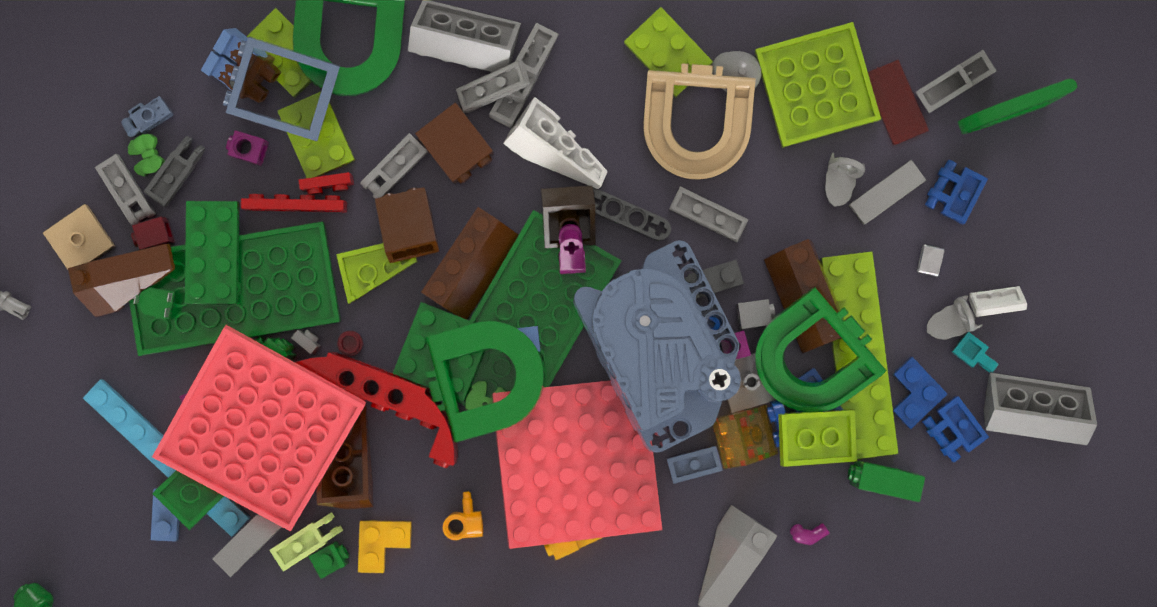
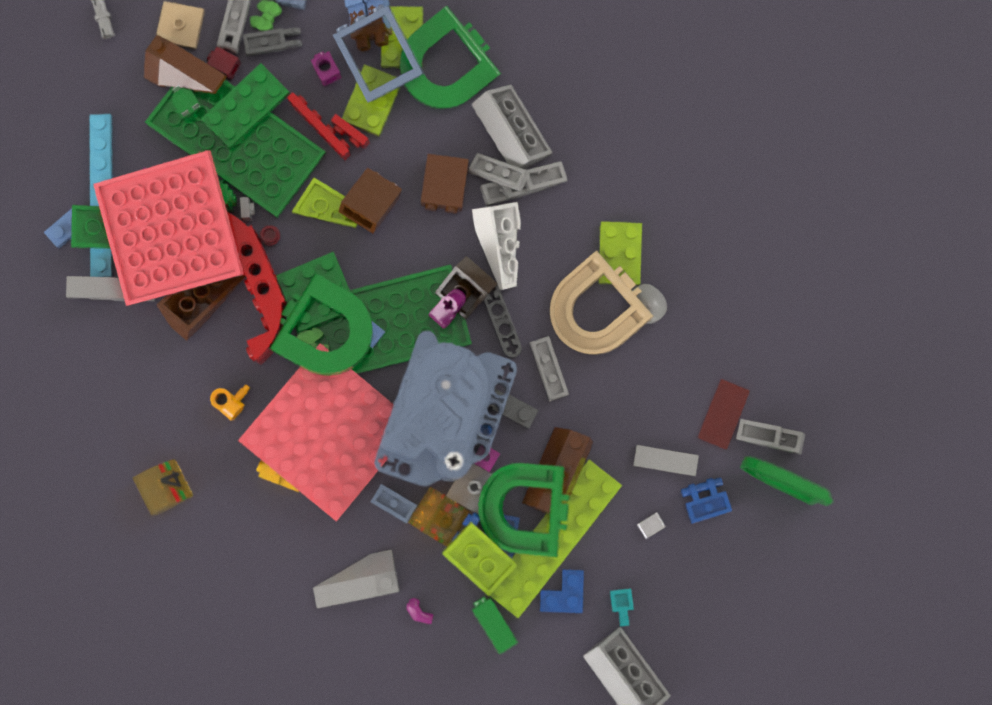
camera: 40 degrees right, 5 degrees down
yellowish green hinge [270,512,343,571] -> none
green bracket [309,541,349,579] -> none
yellow plate [358,520,412,573] -> none
light grey plate [360,133,428,199] -> none
reddish brown slope [421,207,519,320] -> none
light grey brick [736,299,775,329] -> none
lime plate [754,22,881,148] -> none
light grey piece [825,153,865,207] -> none
blue plate [922,396,989,462] -> none
light grey piece [927,295,983,340] -> none
white plate [969,286,1027,317] -> none

